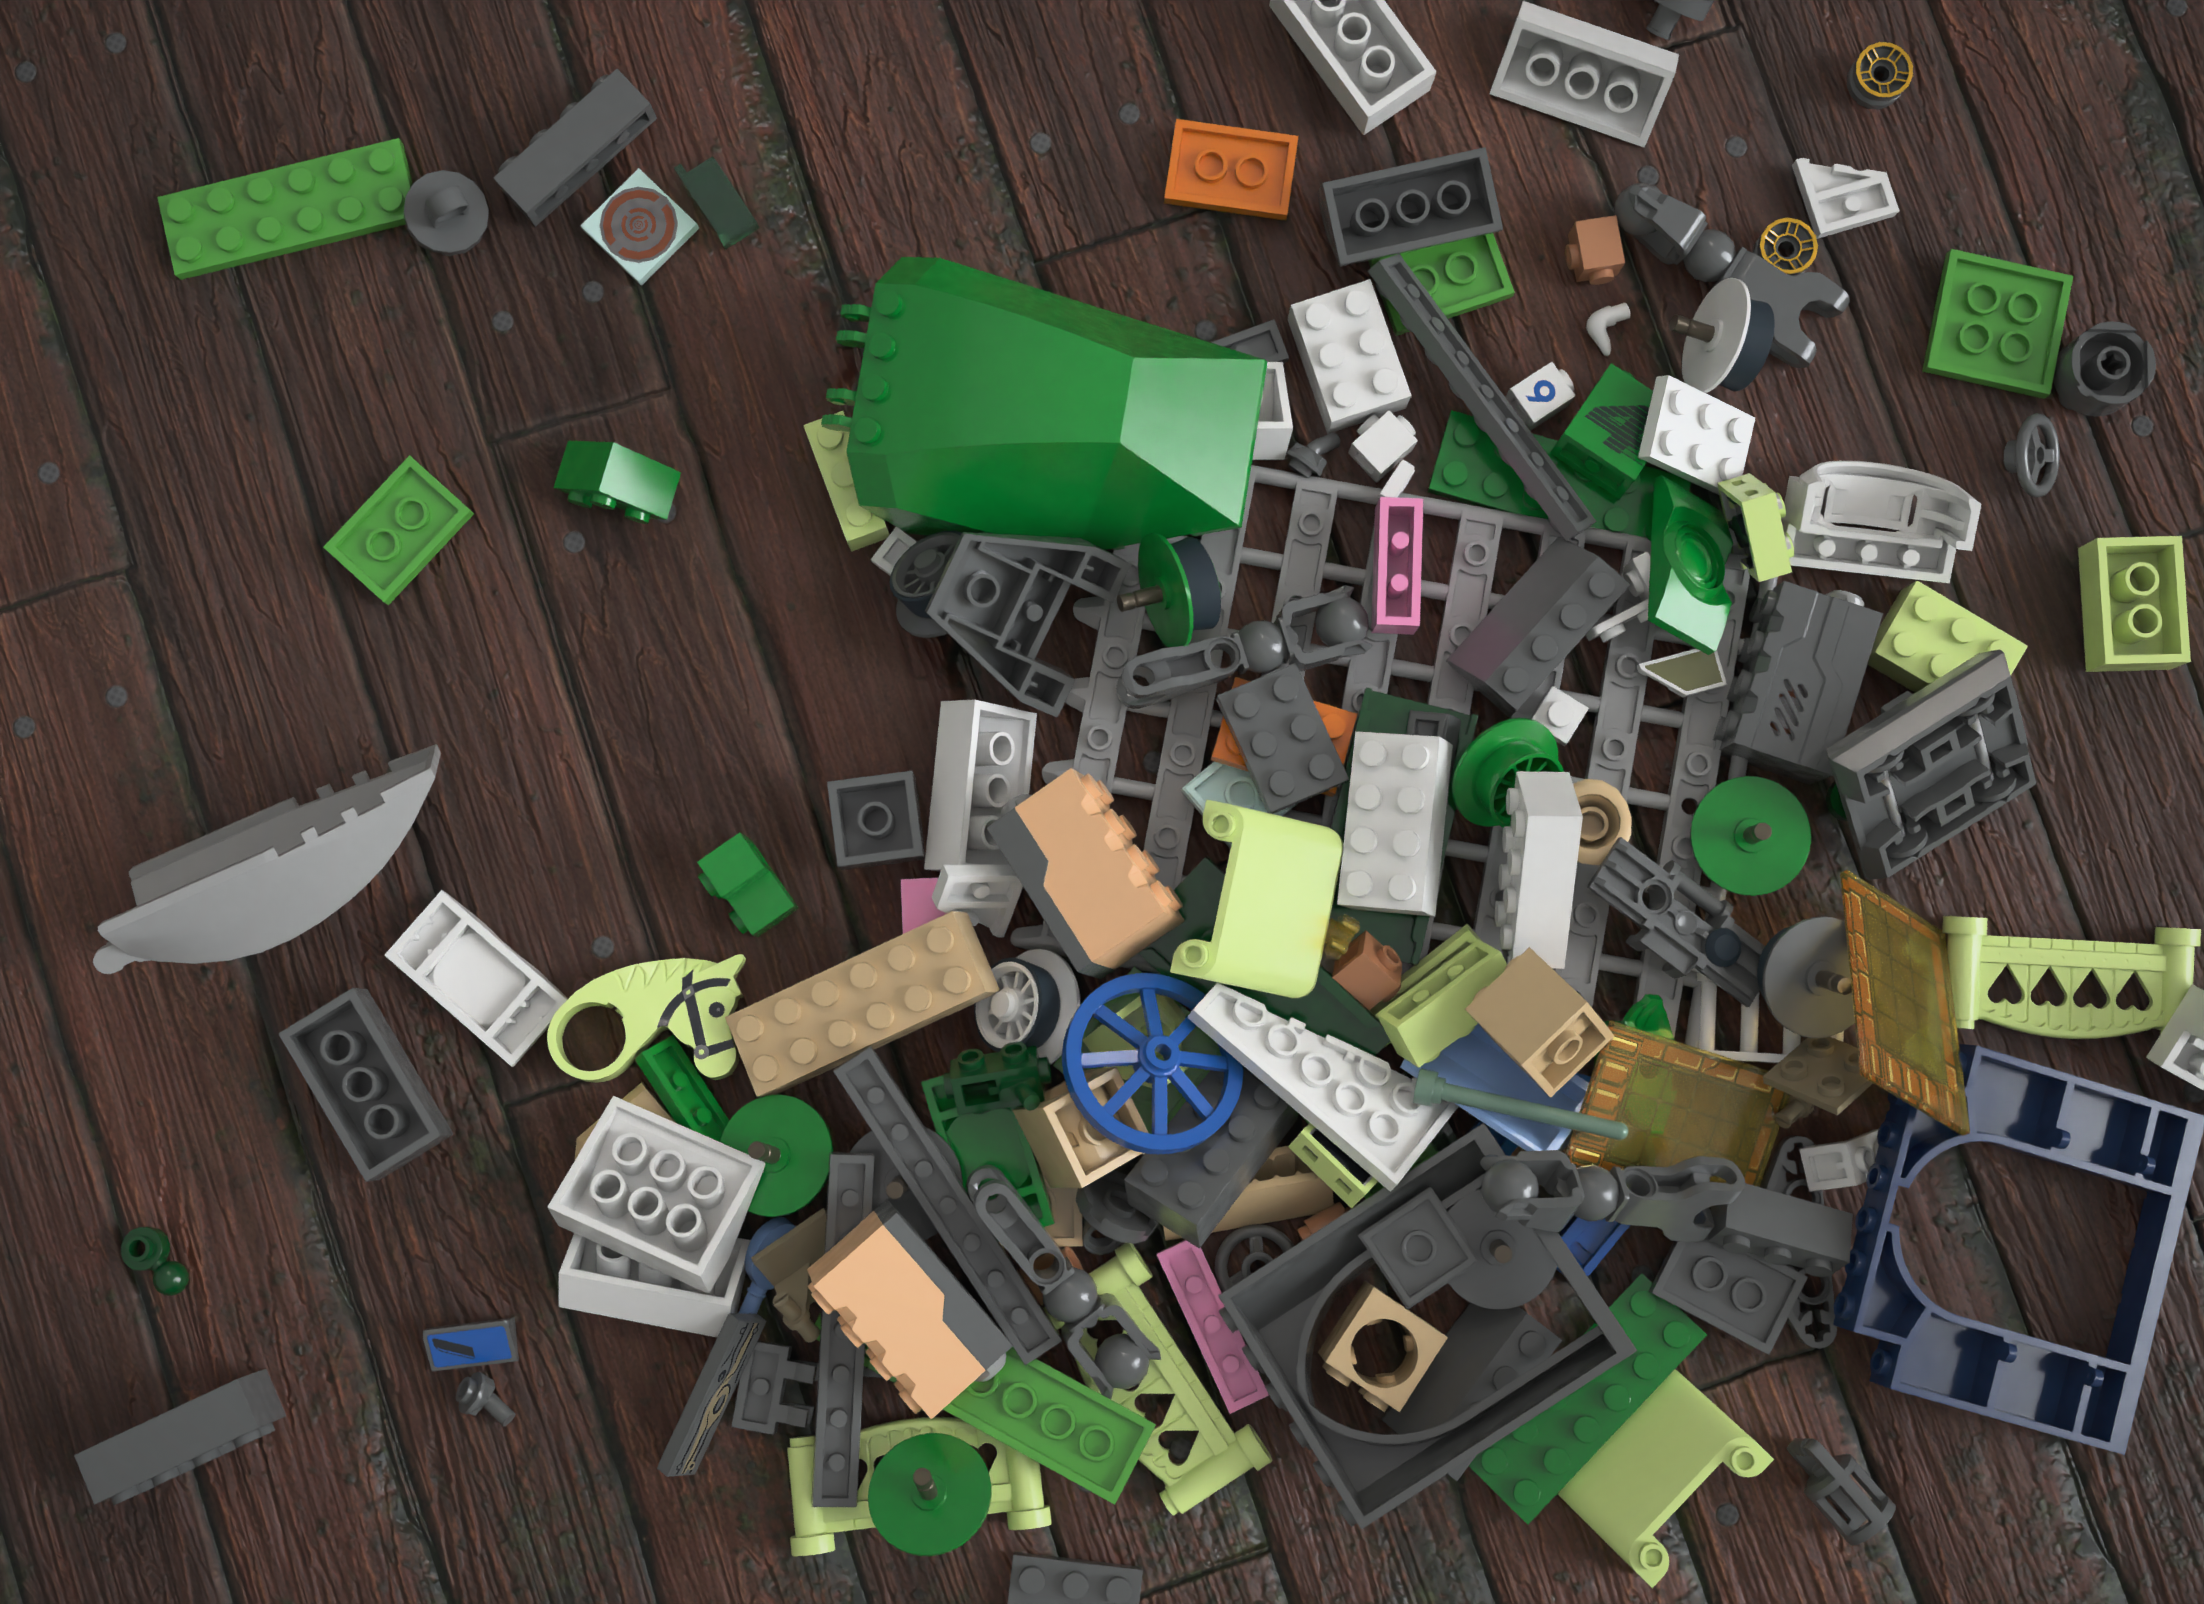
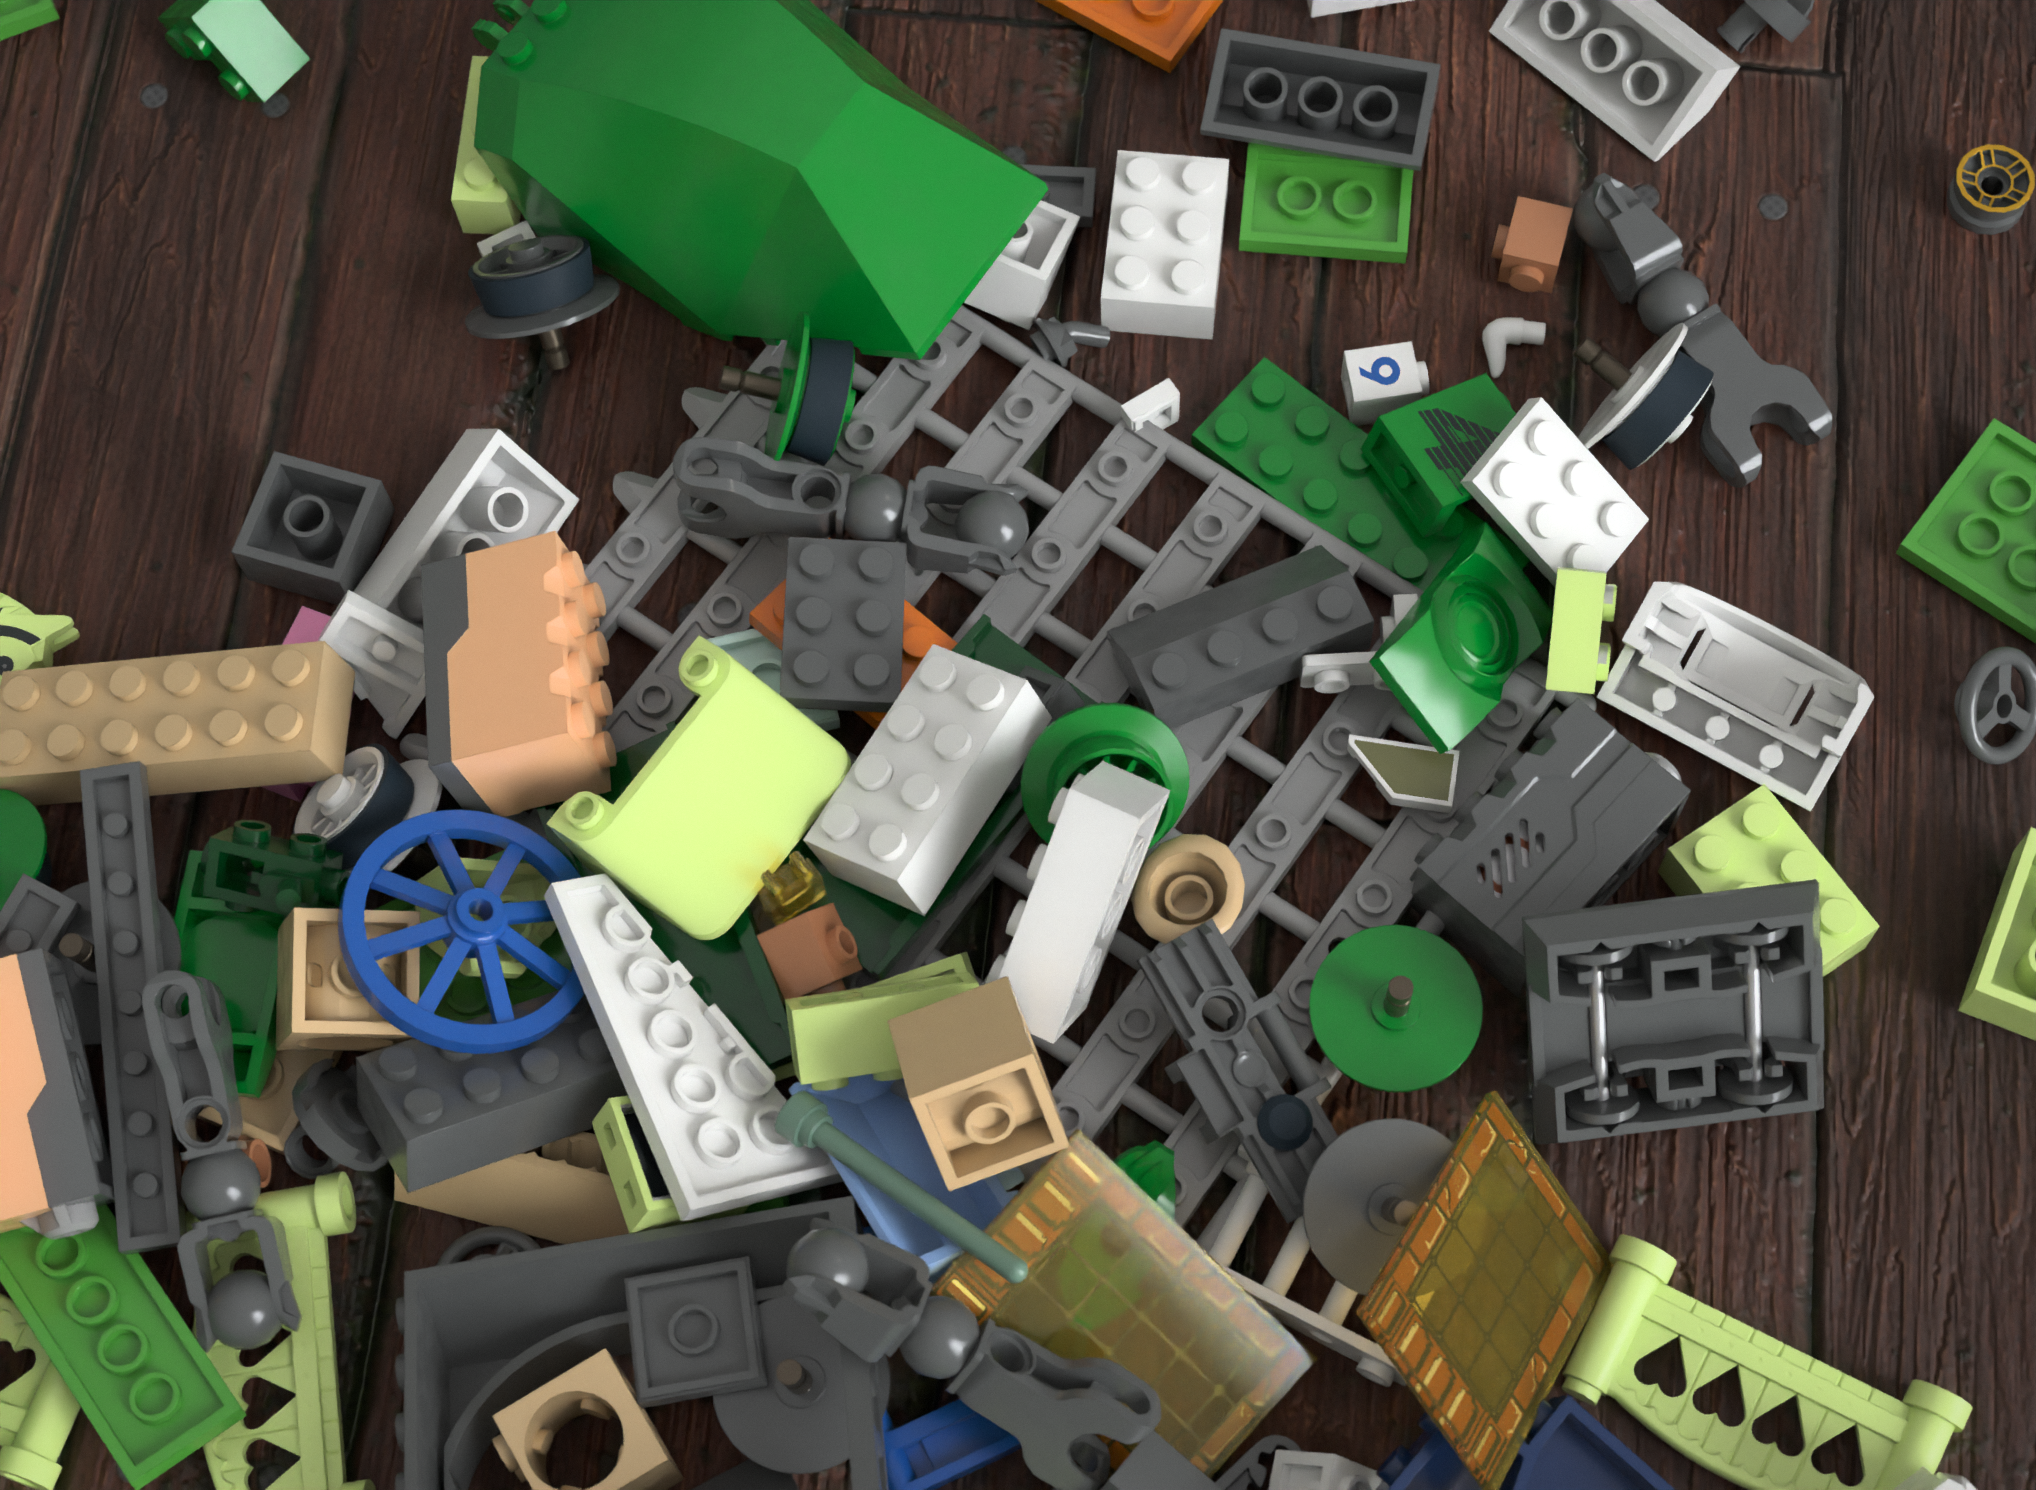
camera: 30 degrees right, 15 degrees down
green brick [697,832,799,937] -> none
dark grey wedge [925,532,1132,718] -> none
bright pink plate [1156,1240,1269,1414] -> none
white brick [1348,410,1418,483] -> none
dark grey plate [1368,254,1597,541] -> none
bright pink brick [1371,497,1423,635] -> none
white plate [1531,686,1589,746] -> none
dark grey wheel [1752,218,1818,276] -> none
dark tan plate [1763,1037,1874,1129] -> none
white wing [1792,158,1899,239] -> none

